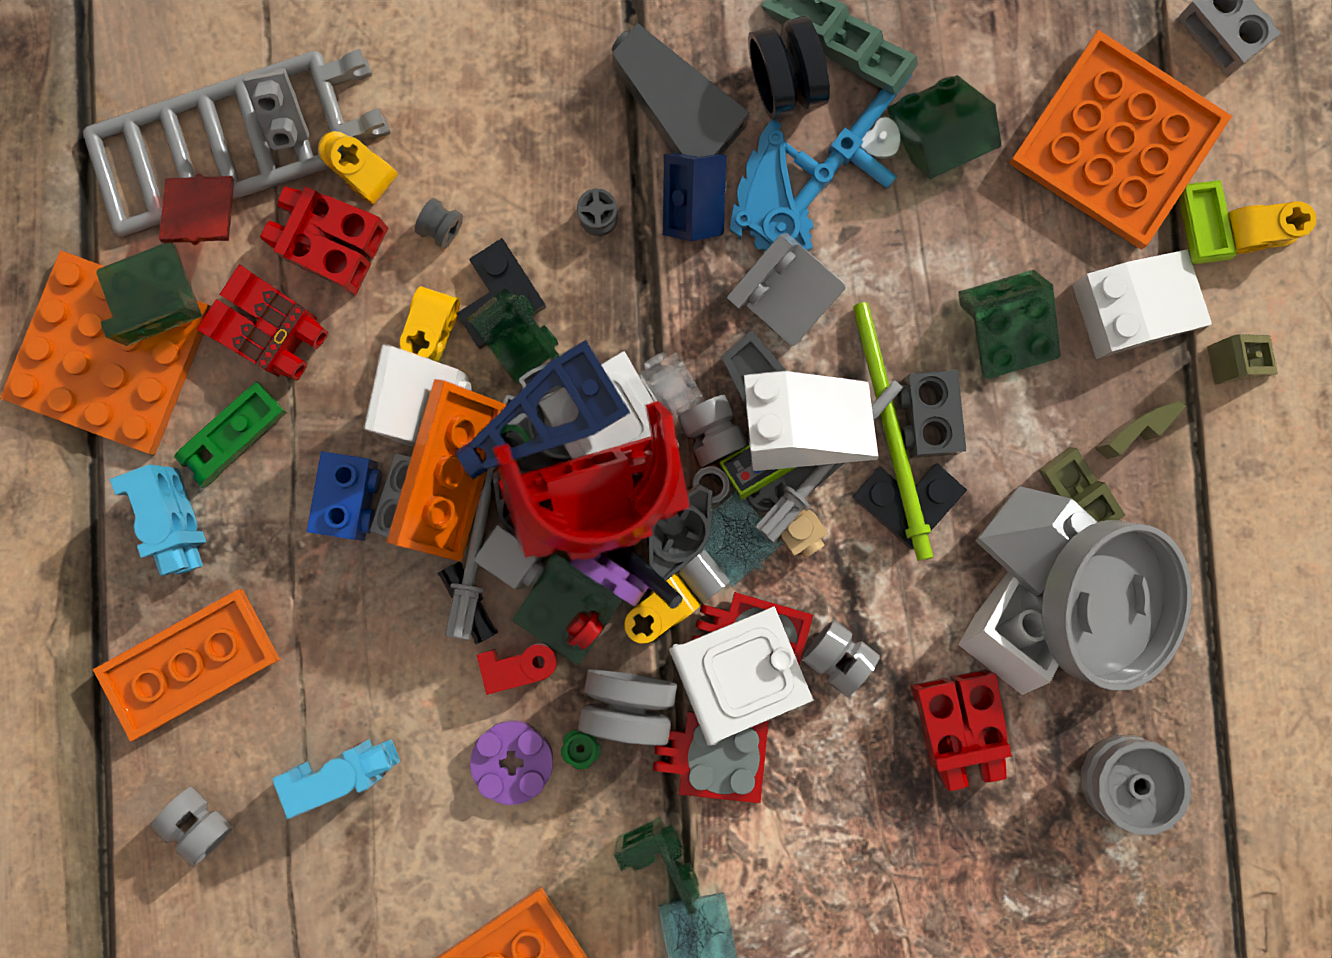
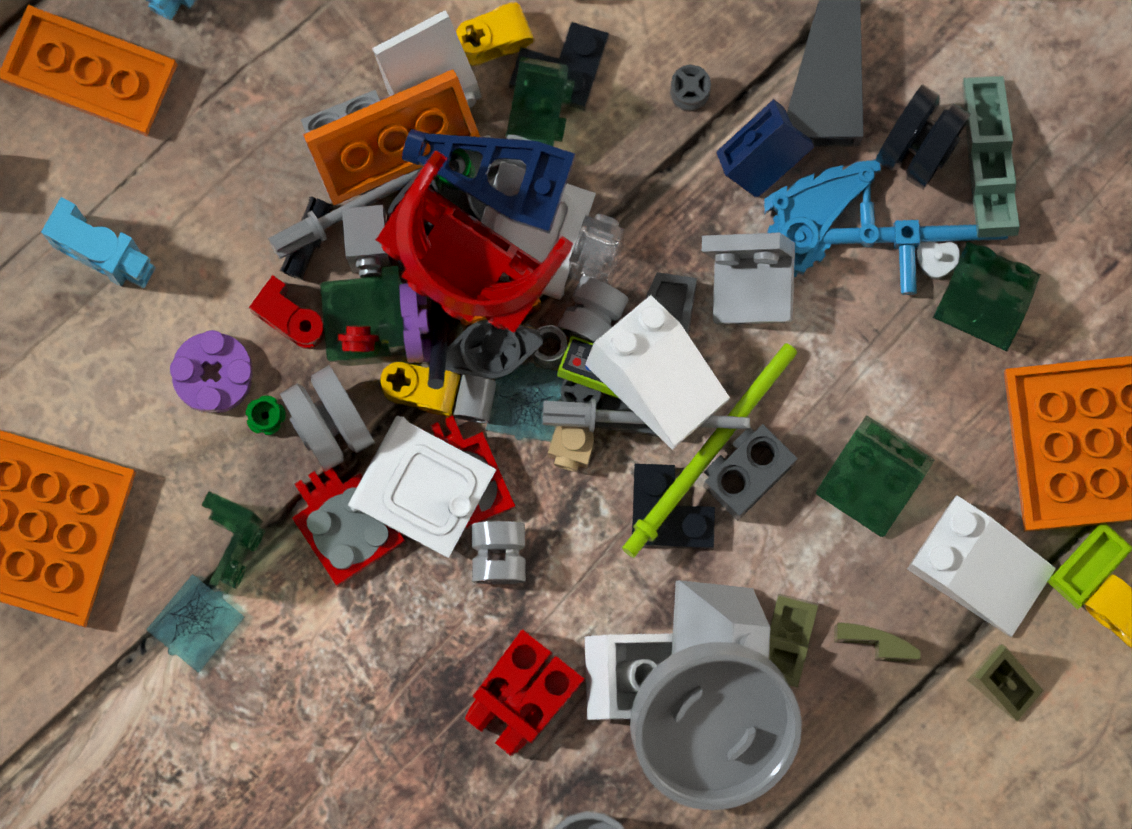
camera: 55 degrees right, 5 degrees down
blue brick [307,451,382,541] -> none

